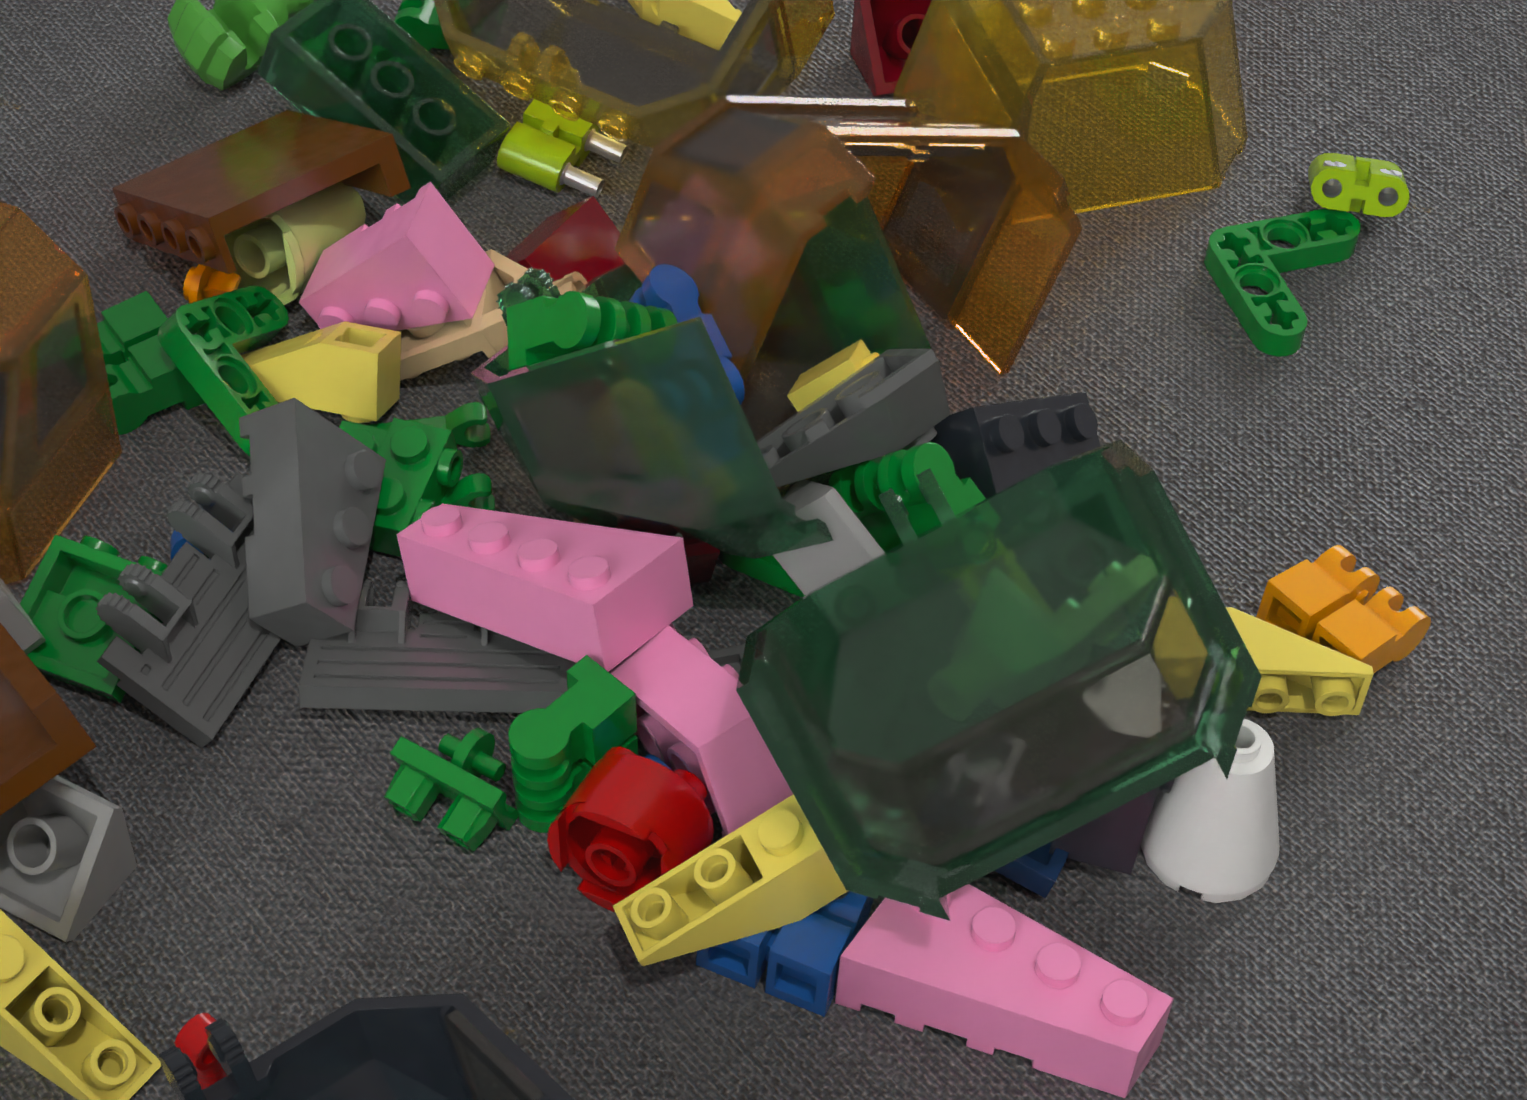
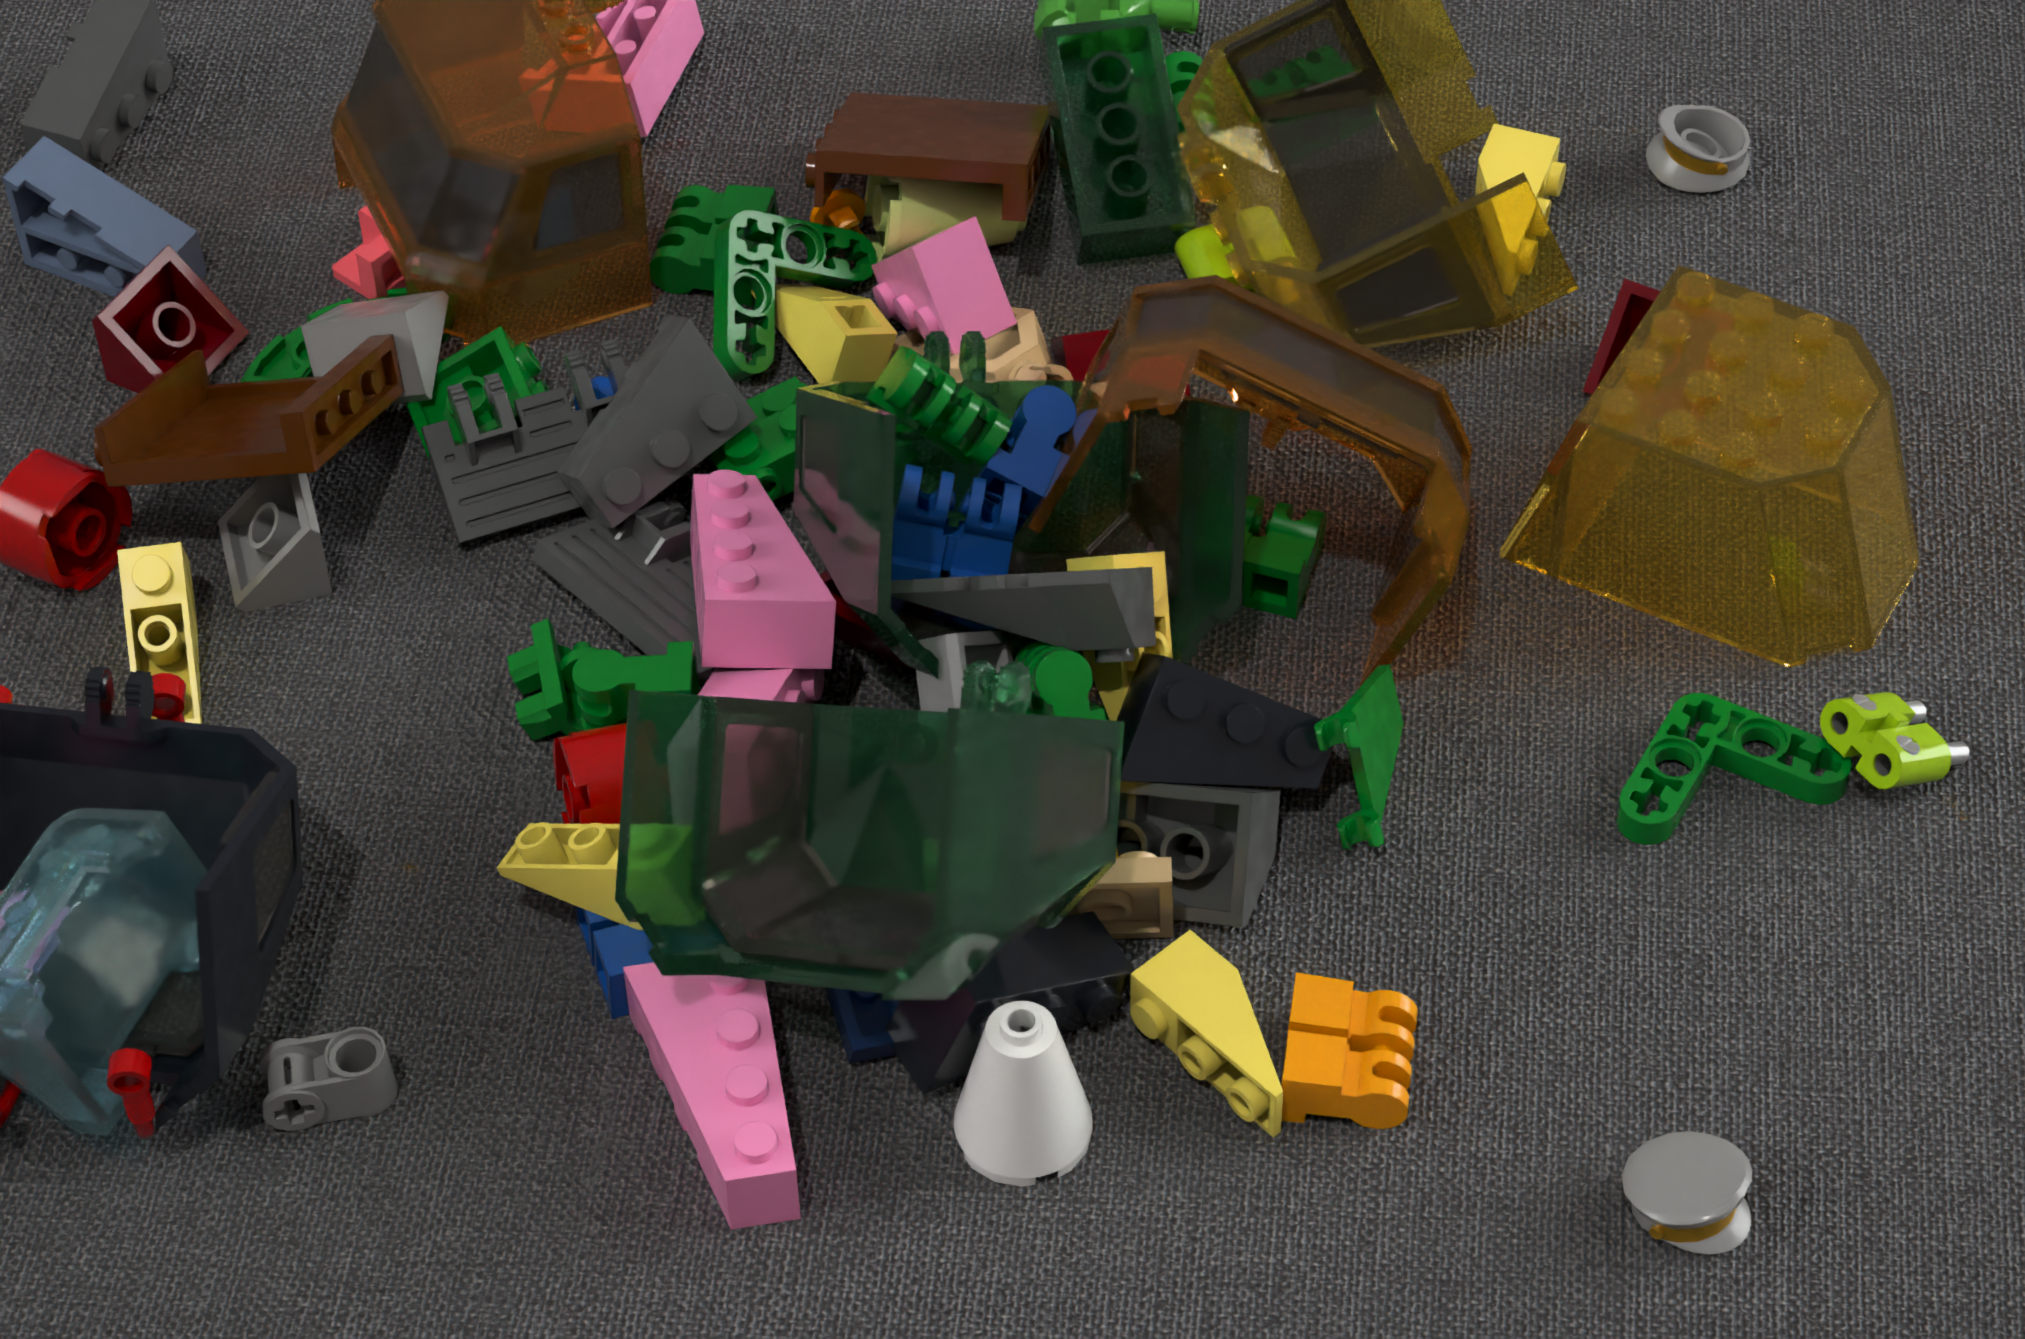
camera: 50 degrees right, 0 degrees up
none -> green flag [1314,664,1404,850]

